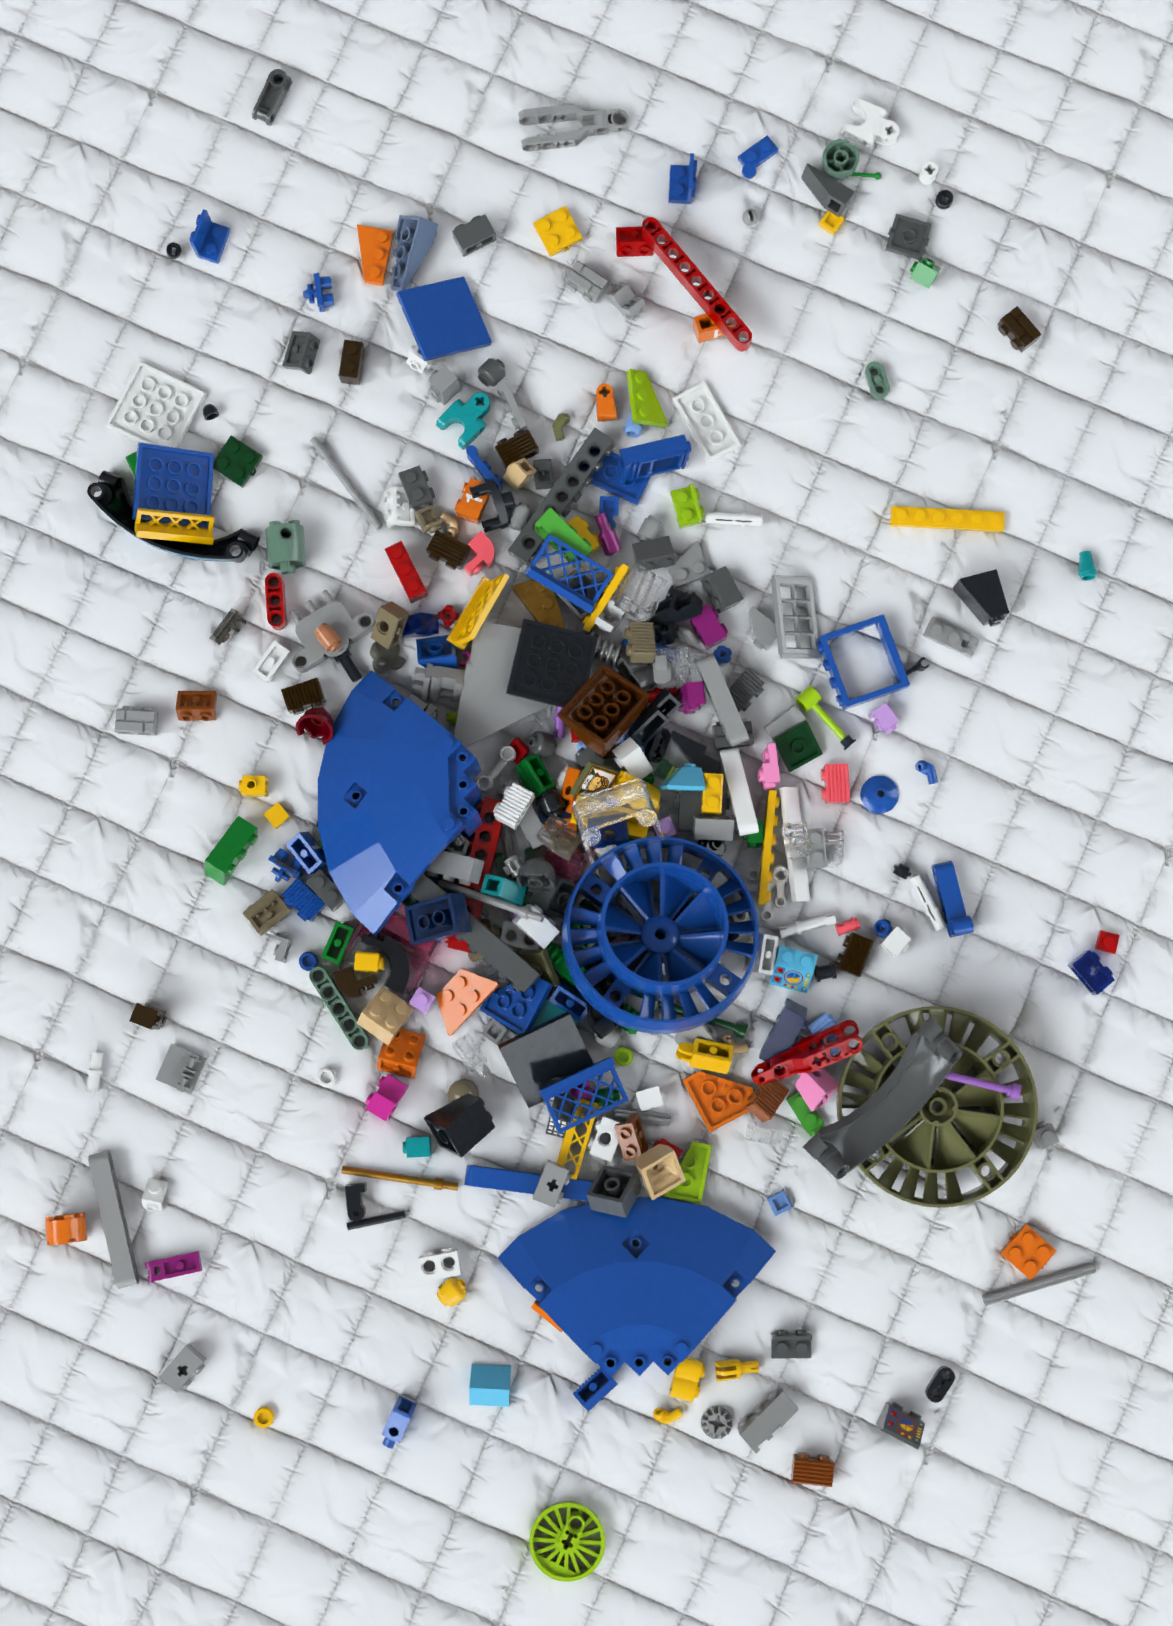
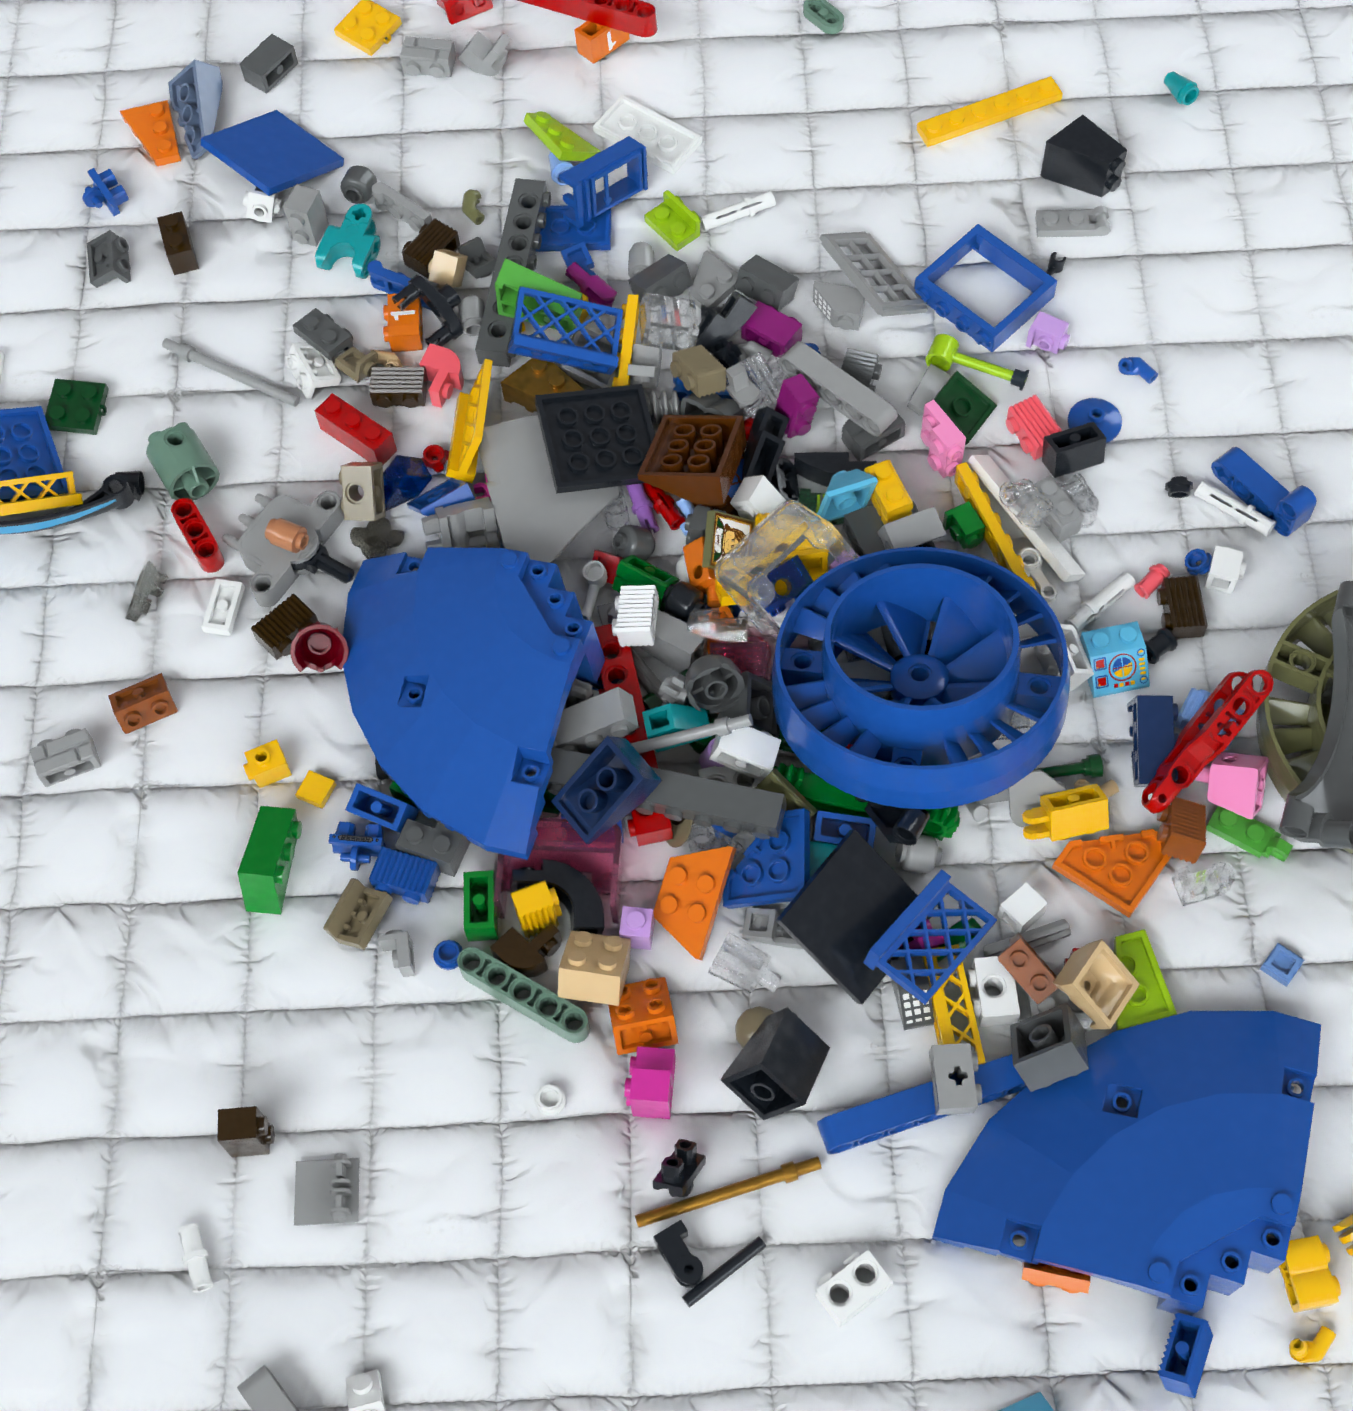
camera: 20 degrees left, 20 degrees down
black hinge [203,404,219,420] -> none
teal brick [403,1136,432,1158] -> none
yellow head [437,1277,467,1307] -> none
orange piece [596,384,617,422] -> none
lime plate [614,1047,633,1066] -> none
white beam [719,747,759,836] -> none
none -> black hips [653,1139,706,1197]
none -> black brick [1042,422,1106,478]

